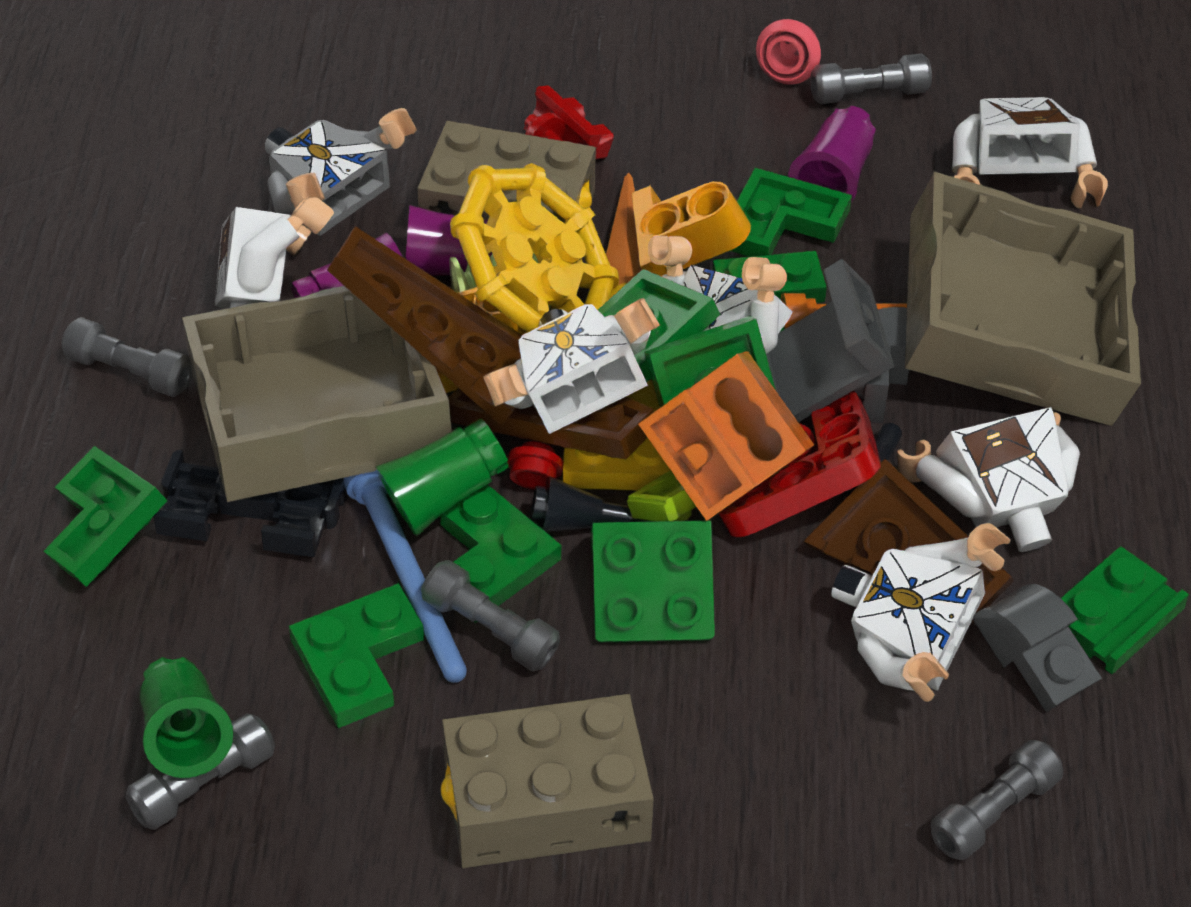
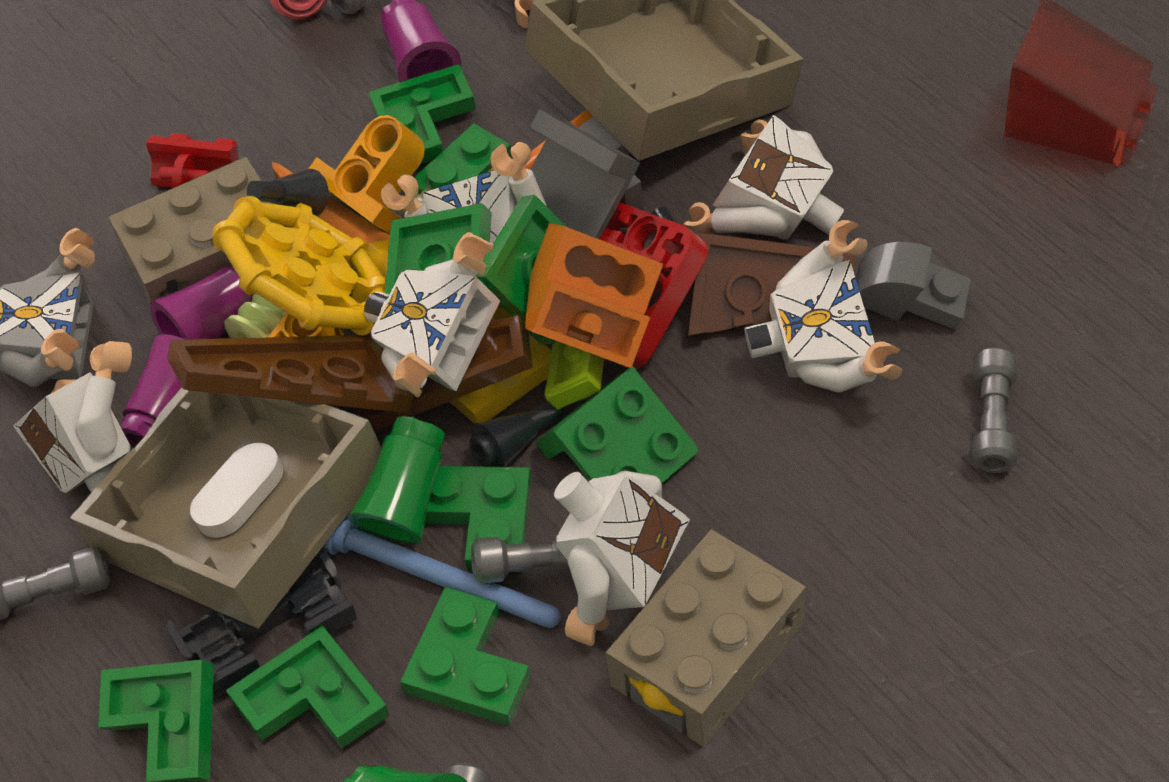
camera: 35 degrees left, 5 degrees up
red plate [507,441,564,490] -> none
green plate [1061,546,1189,674] -> none
none -> white tile [190,443,284,538]
none -> green plate [226,626,390,749]
none -> black cone [247,169,329,216]
none -> white torso [554,471,690,647]

